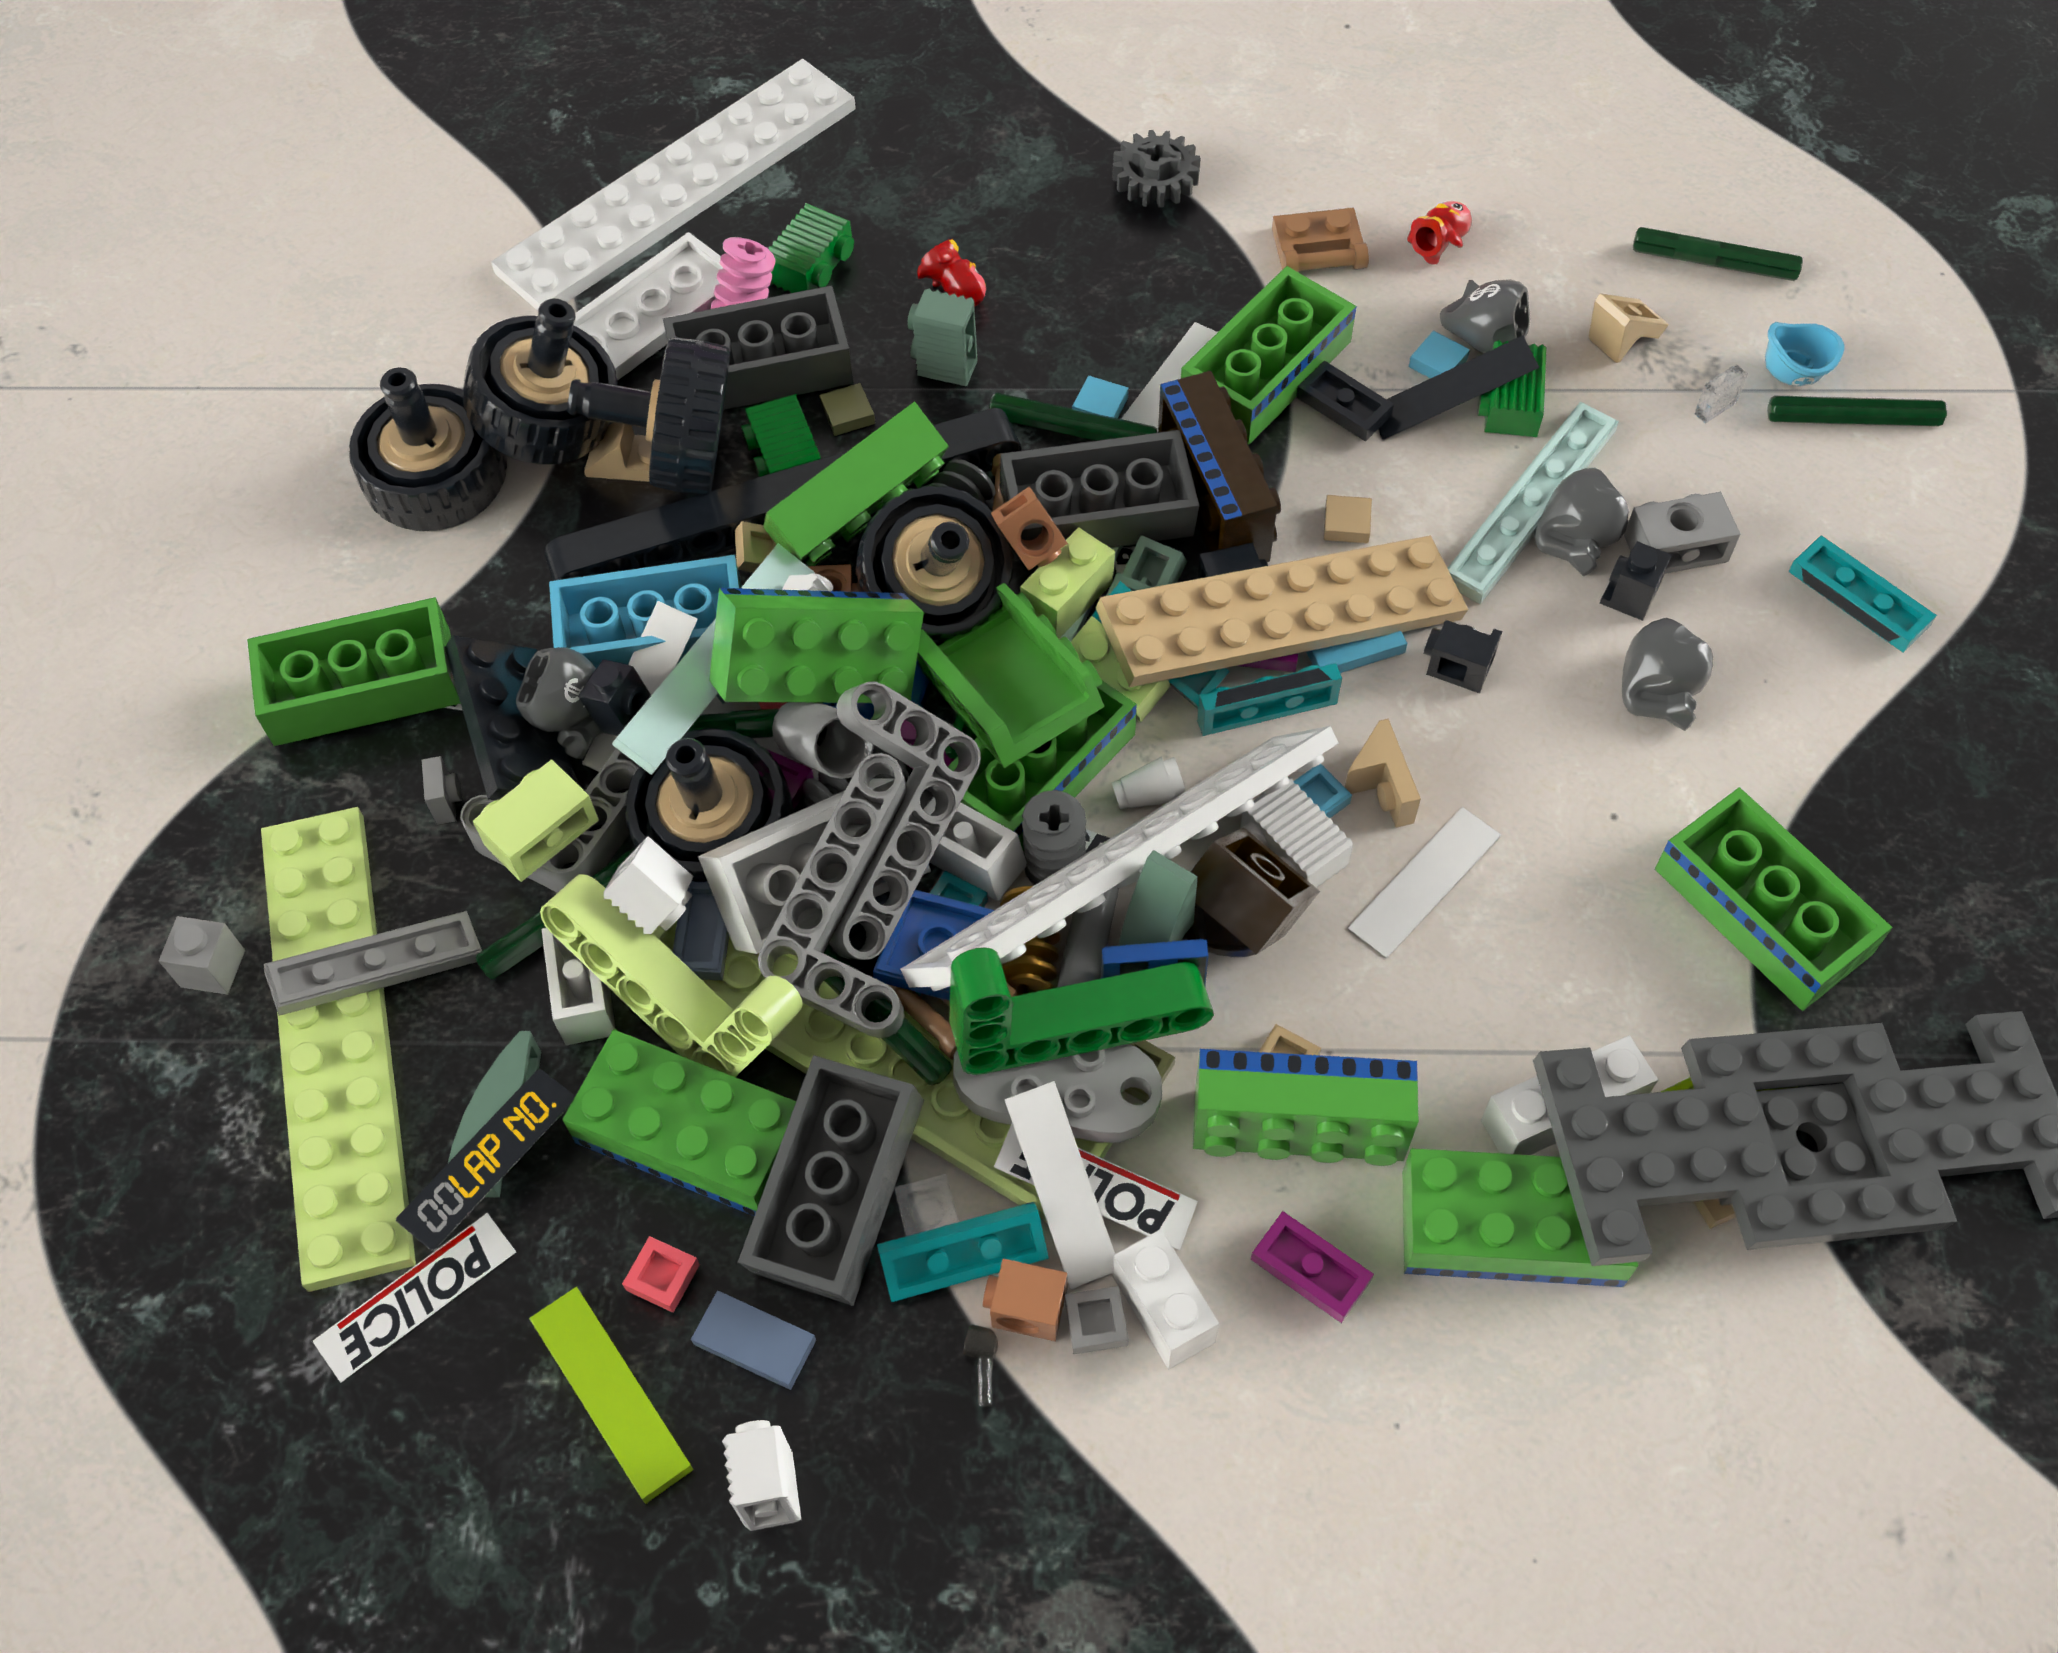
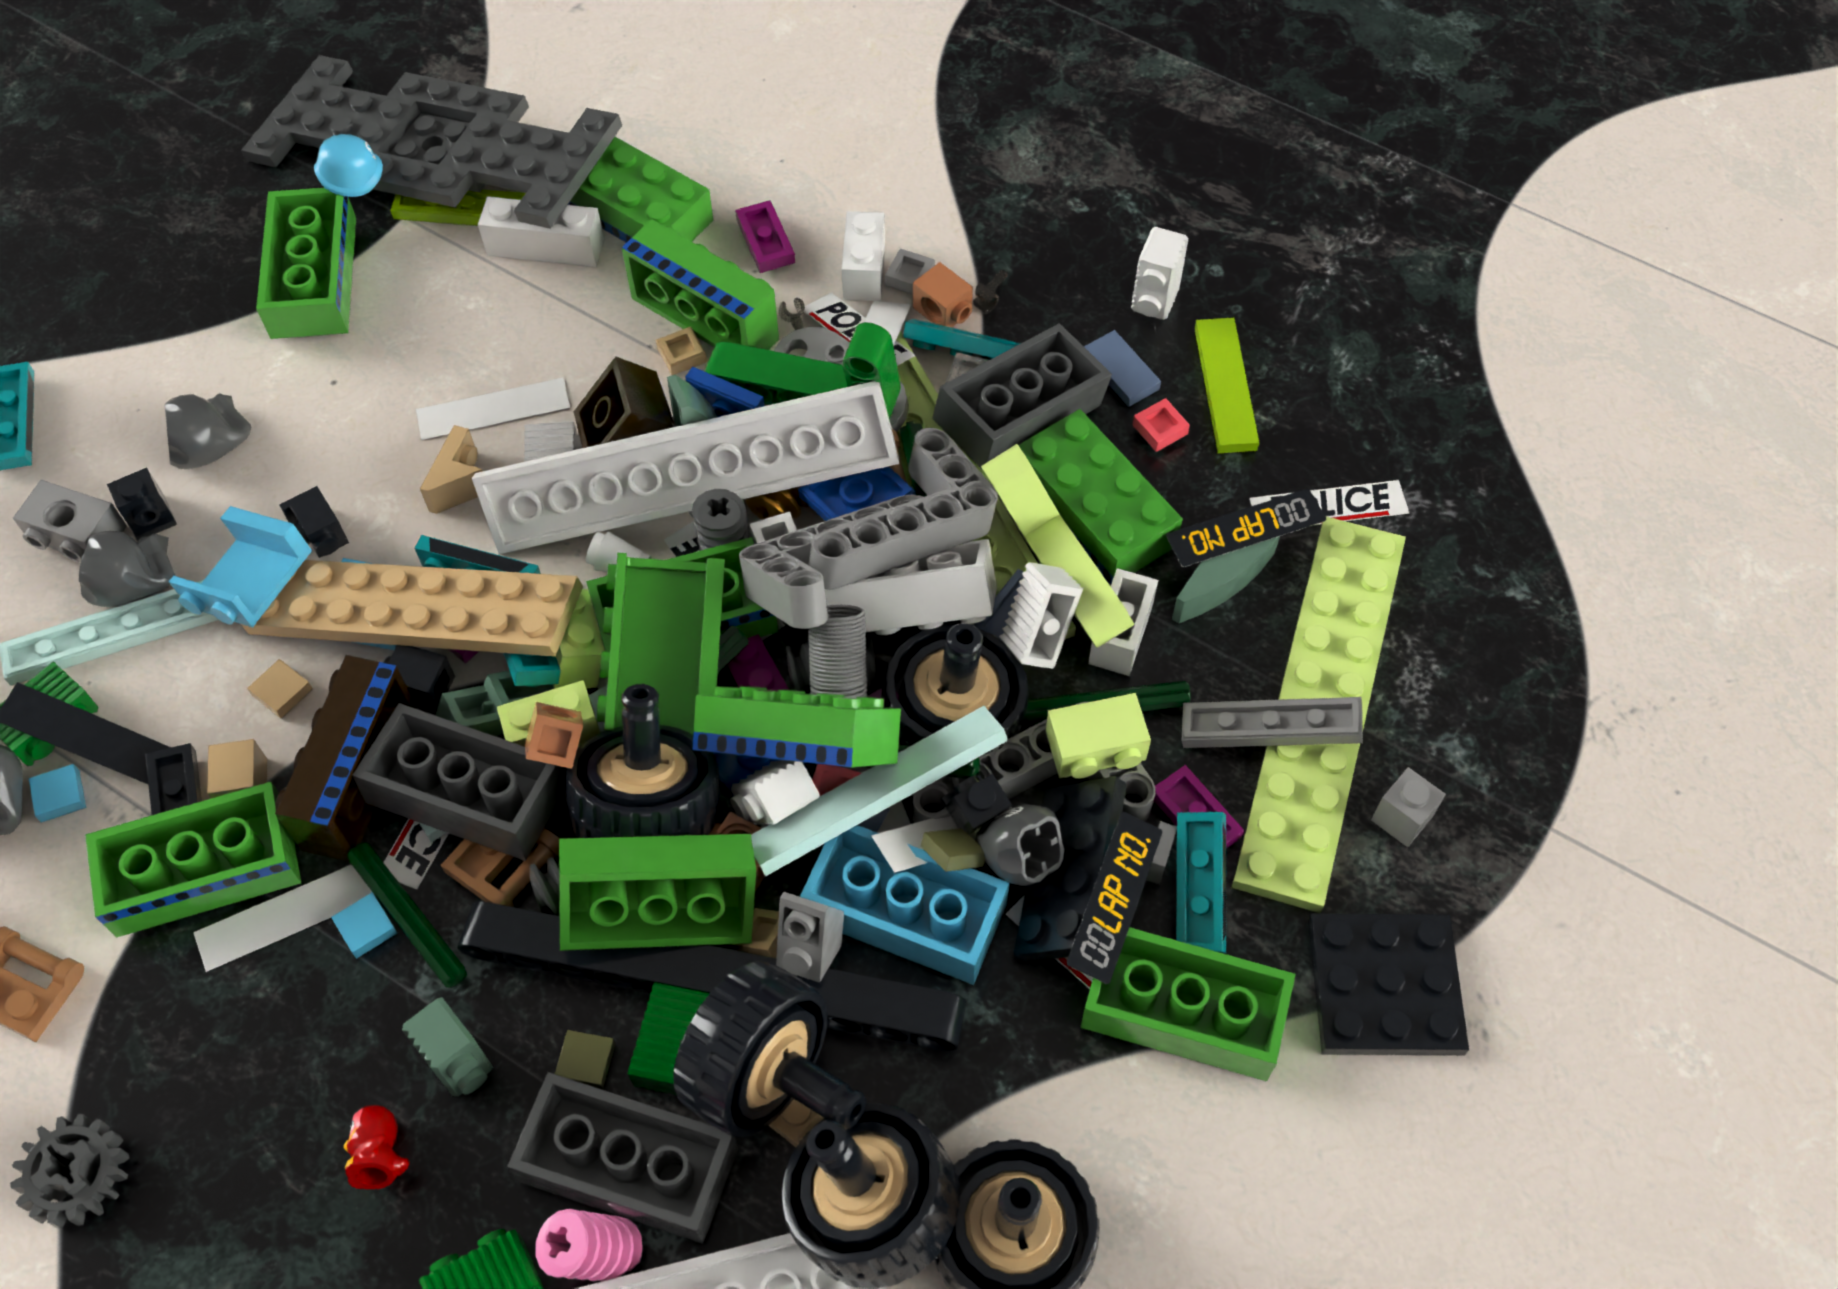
camera: 150 degrees left, 0 degrees up
none -> medium azure panel [169,506,312,628]
none -> tan brick [207,739,267,798]
none -> medium azure helmet [314,134,383,197]
none -> light grey slope [776,892,844,983]
none -> clear smoke hand [778,298,805,349]
none -> olive tile [921,828,985,872]
none -> black sticker [1067,812,1162,984]
none -> magenta plate [1154,765,1244,849]
none -> teal plate [1176,812,1226,953]
none -> black plate [1308,914,1469,1056]

